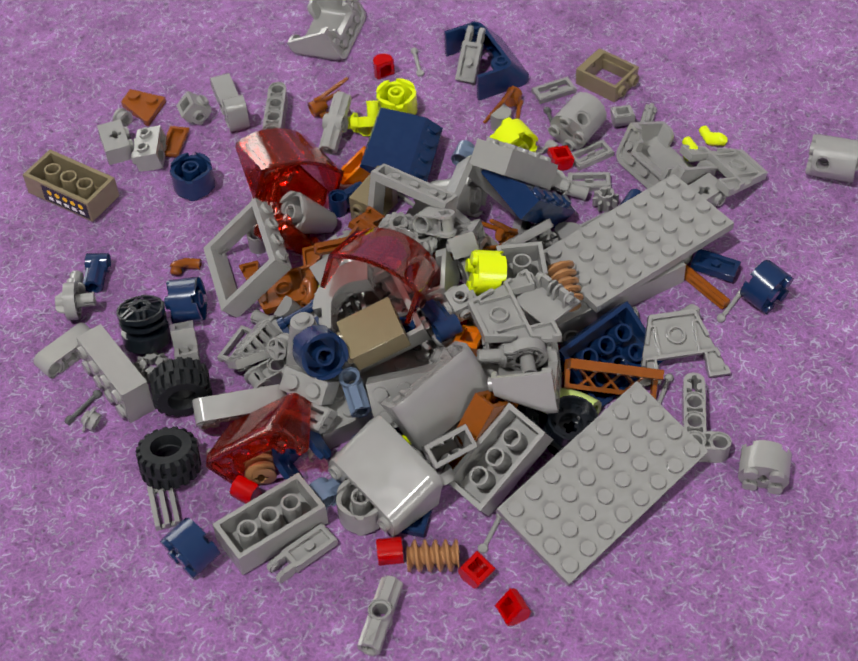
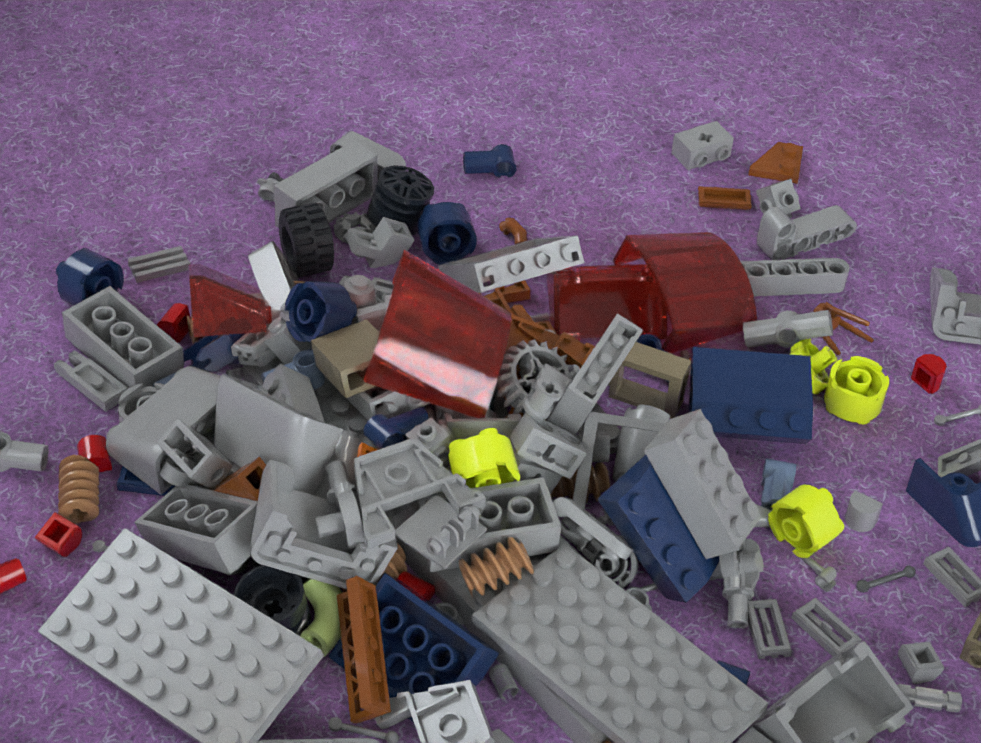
camera: 75 degrees right, 5 degrees down
dark tan brick [23,149,119,222] -> none
light grey pin [55,270,96,321] -> none
light grey bush [112,108,133,127] -> none
light grey brick [131,125,167,171] -> none
black tyre [136,426,202,490] -> none
dark blue brick [170,152,215,201] -> none
light grey cone [276,191,337,235] -> none
dark orange plant [481,219,519,250] -> none
dark orange plant [483,86,524,124] -> none
red brick [547,145,575,171] -> none
light grey cylinder [548,92,607,151] -> none
light grey piece [554,212,607,240] -> none
light grey gear [592,187,619,212] -> none

